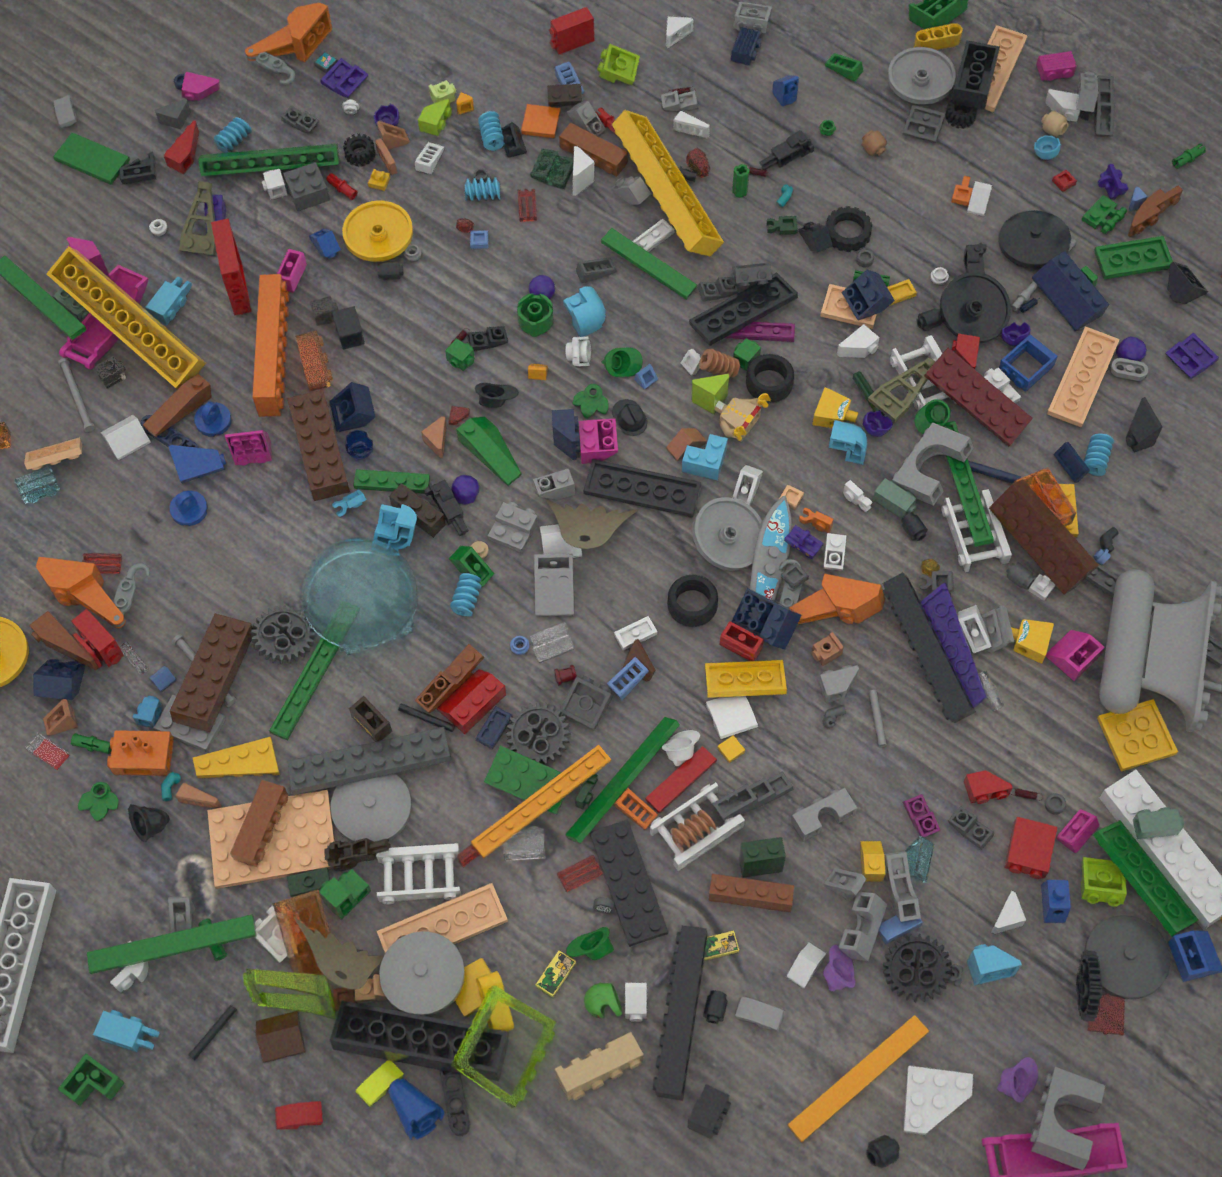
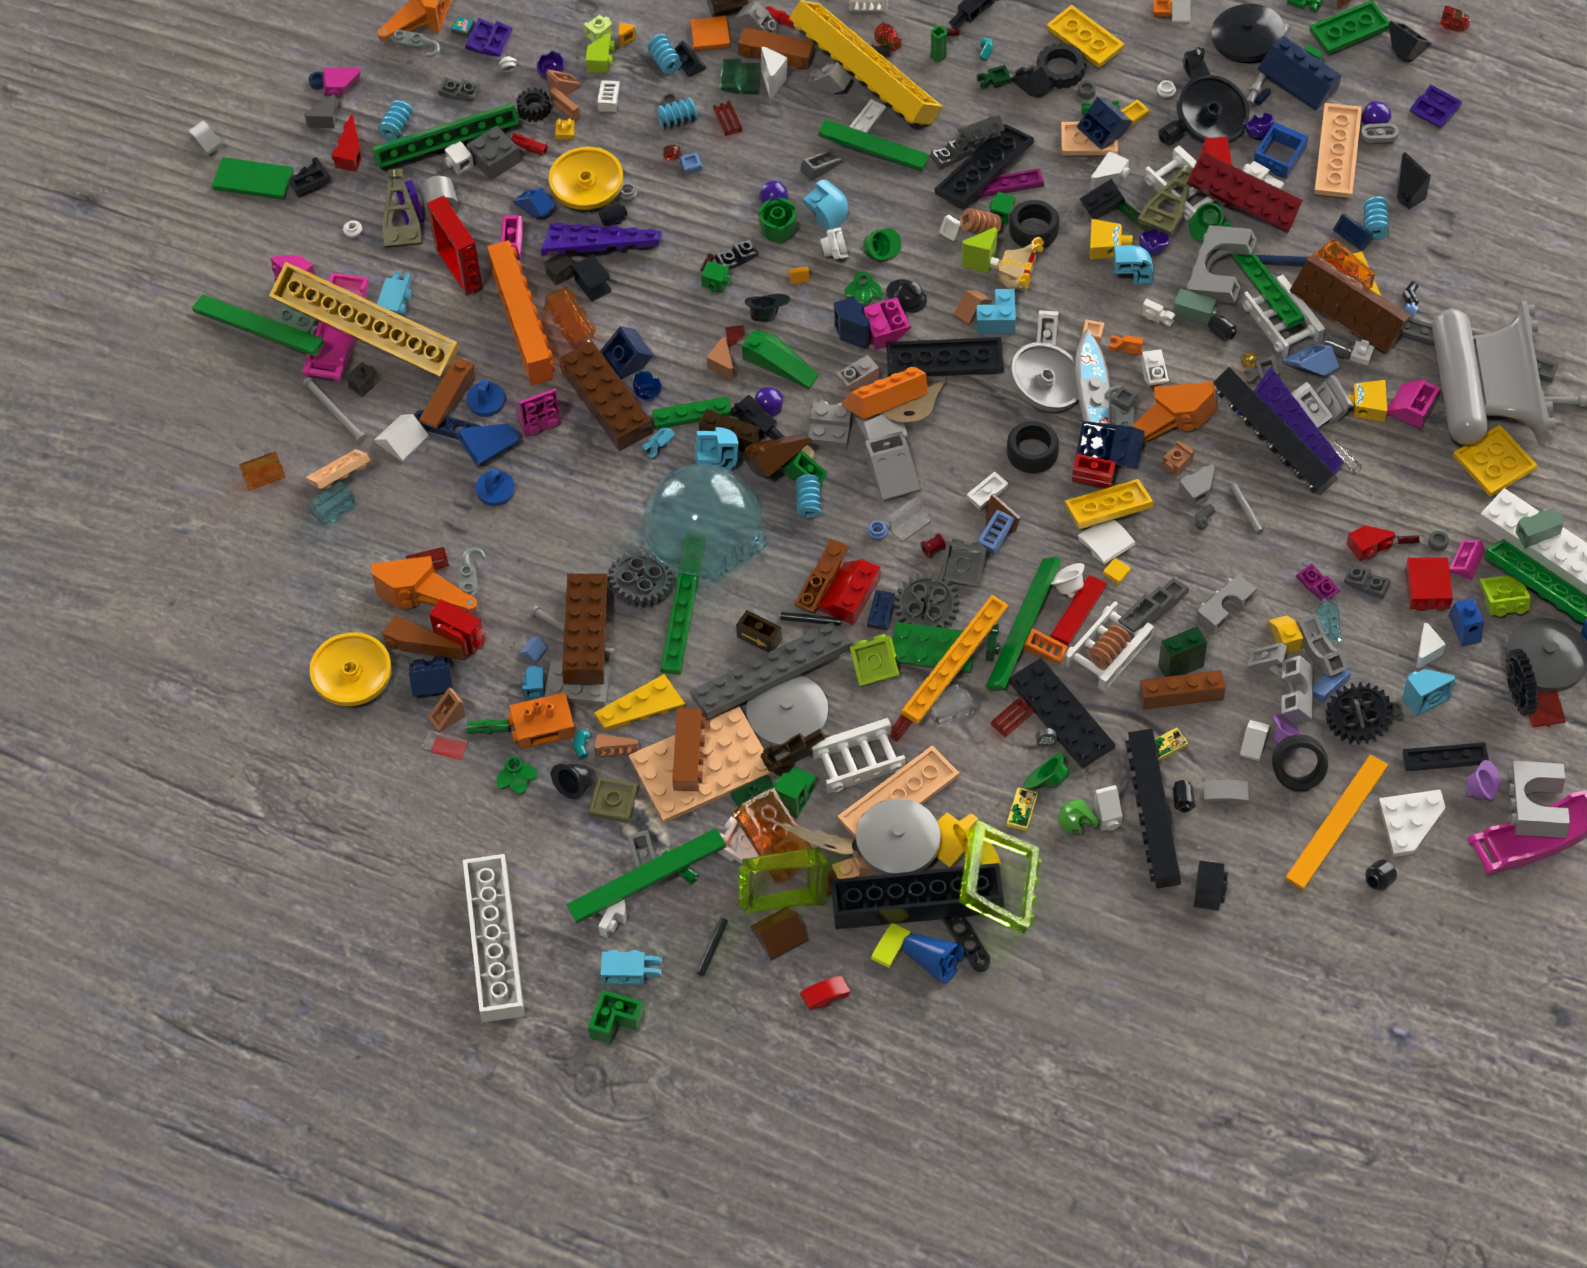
camera: 15 degrees left, 5 degrees down
tan wedge [555,1032,644,1101] -> none
medium blue slope [634,364,658,389] -> none
dark purple hips [784,525,824,559] -> none
none -> light grey piece [420,176,459,217]
none -> dark purple wing [541,222,662,256]
none -> olive tile [588,777,639,823]
none -> reddish brown slope [741,435,812,477]
none -> orange slope [841,367,927,419]
none -> lime plate [850,634,900,687]
none -> yellow plate [1046,5,1124,68]
none -> black plate [1080,179,1126,220]
none -> black tyre [1272,734,1328,791]
none -> medium blue slope [1281,343,1339,377]
none -> black plate [1402,742,1489,771]

